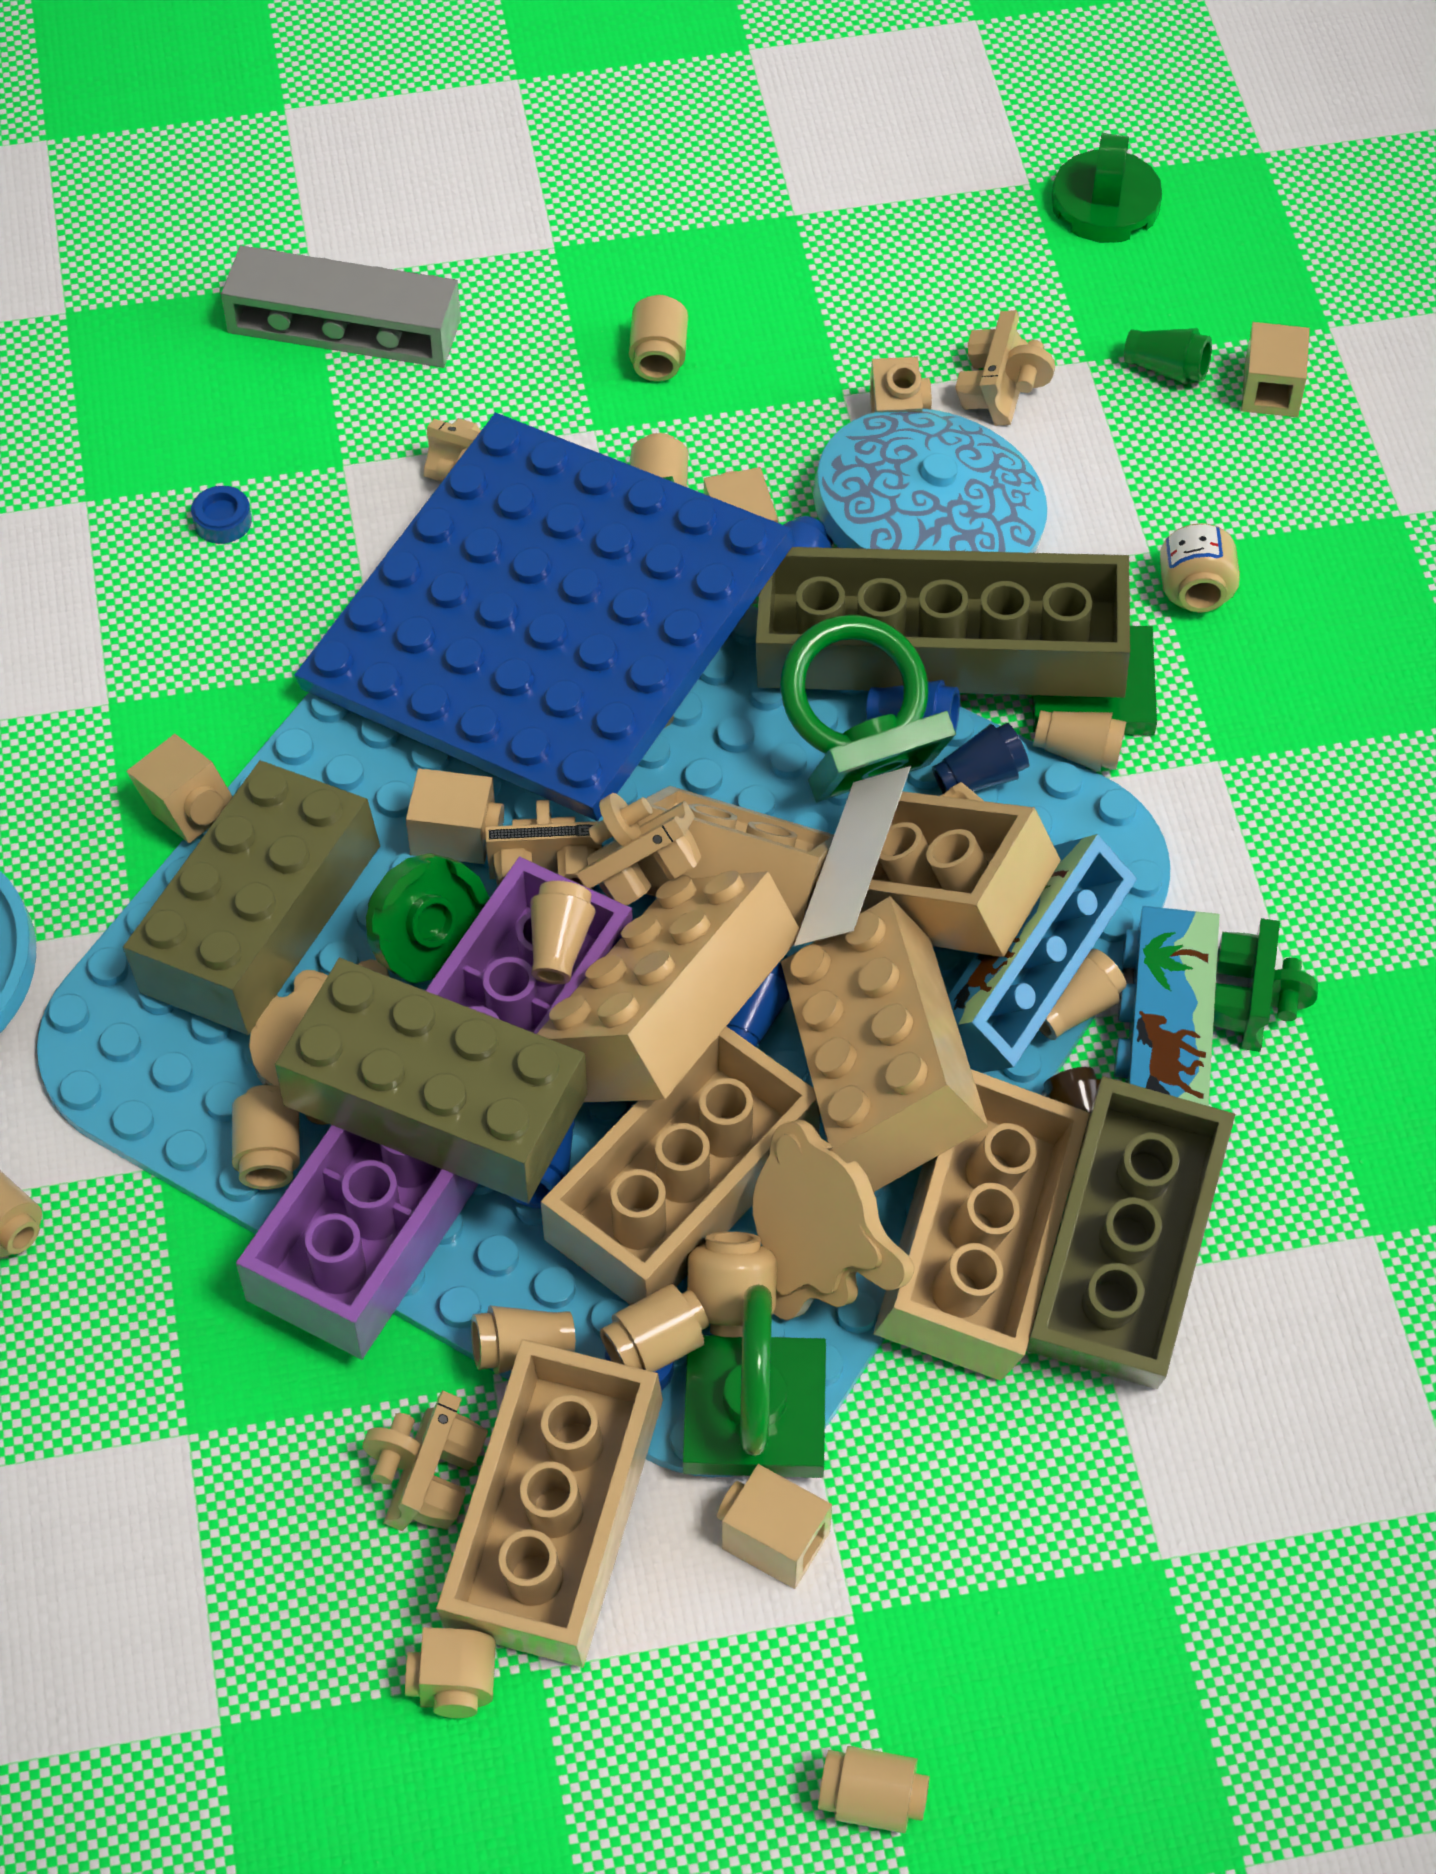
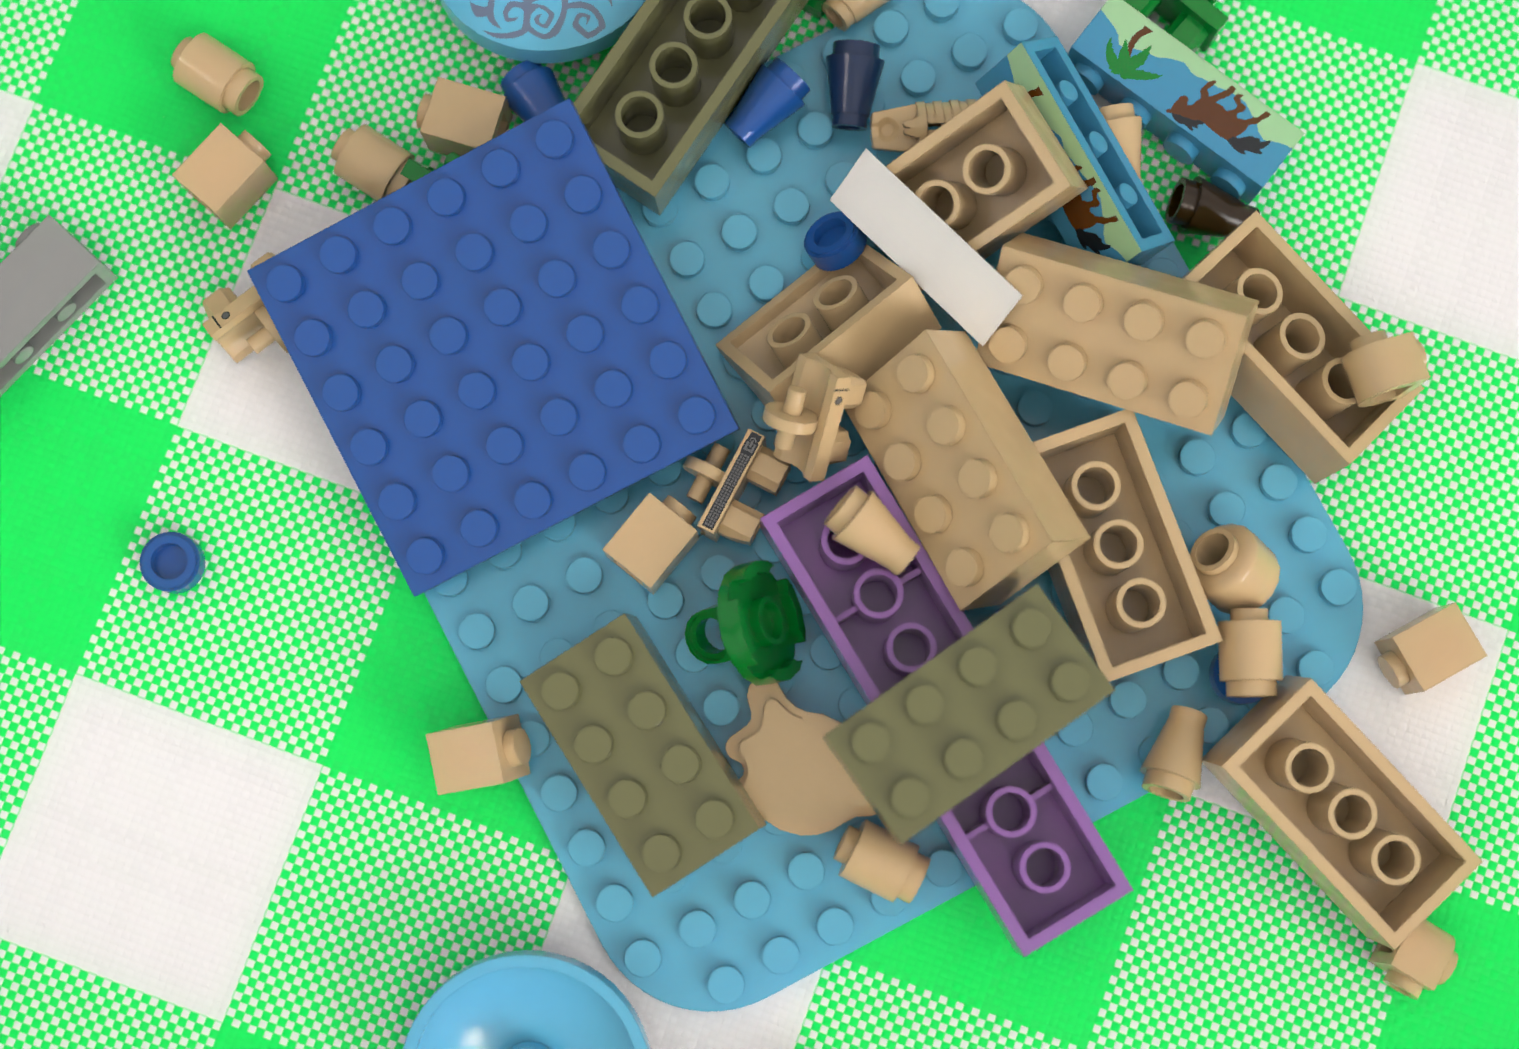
camera: 60 degrees left, 25 degrees up
tan hips [362,1390,488,1531] -> none
green tile [683,1284,826,1478] -> none
tan tile [753,1120,914,1320] -> none
green tile [780,615,956,803] -> none
olive brick [1026,1076,1236,1389] -> none
none -> tan brick [172,123,278,230]
none -> blue tile [804,211,867,271]
none -> tan plate [1341,330,1431,407]

